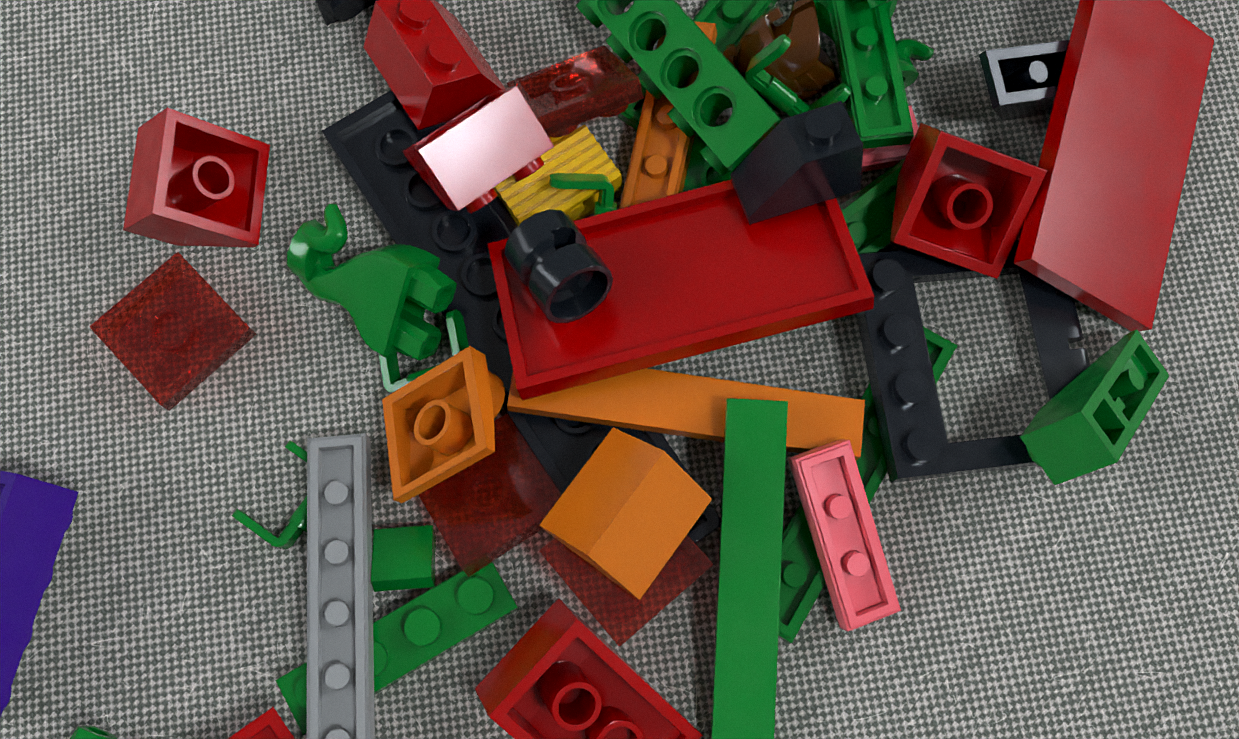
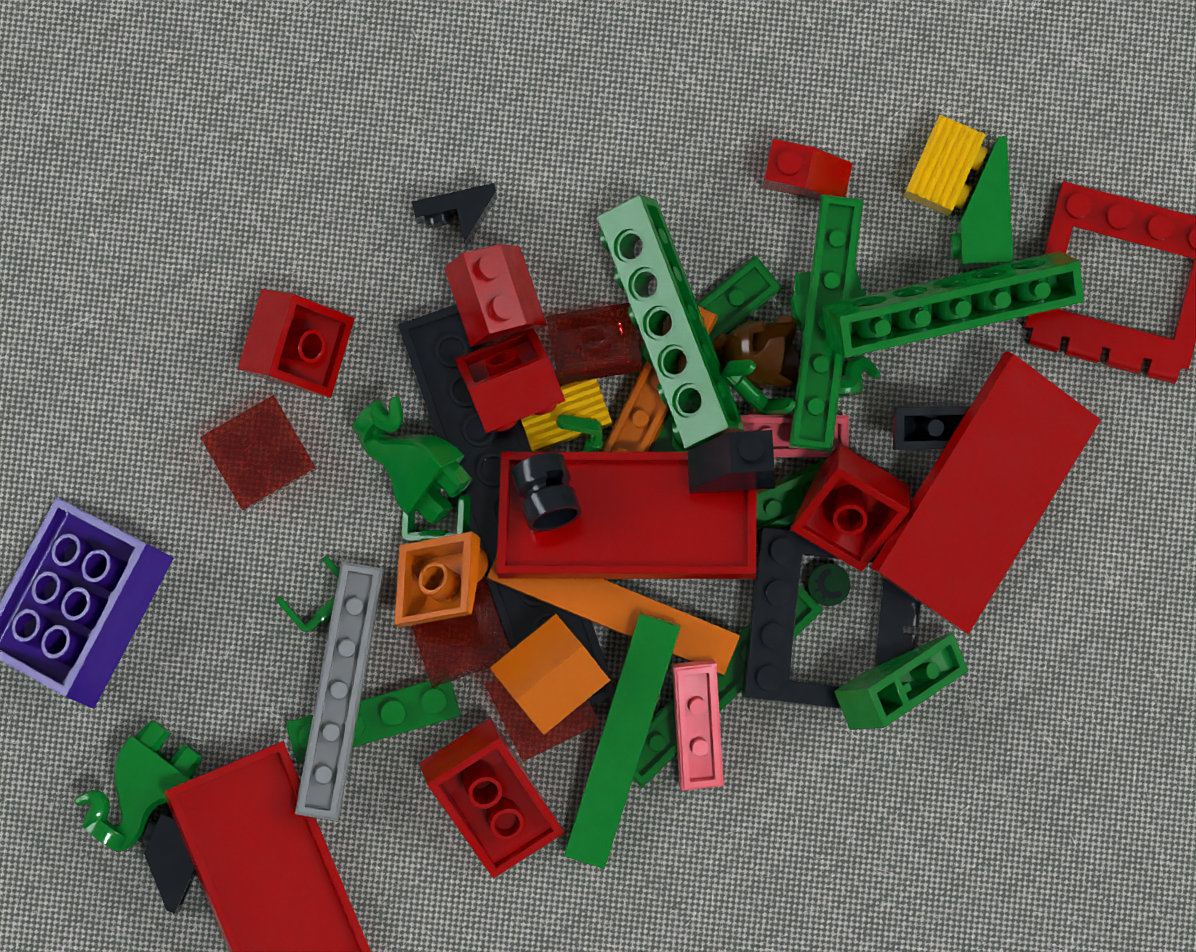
camera: 15 degrees right, 10 degrees up
green tile [371,525,436,592] -> none
none -> dark green tile [807,563,851,606]

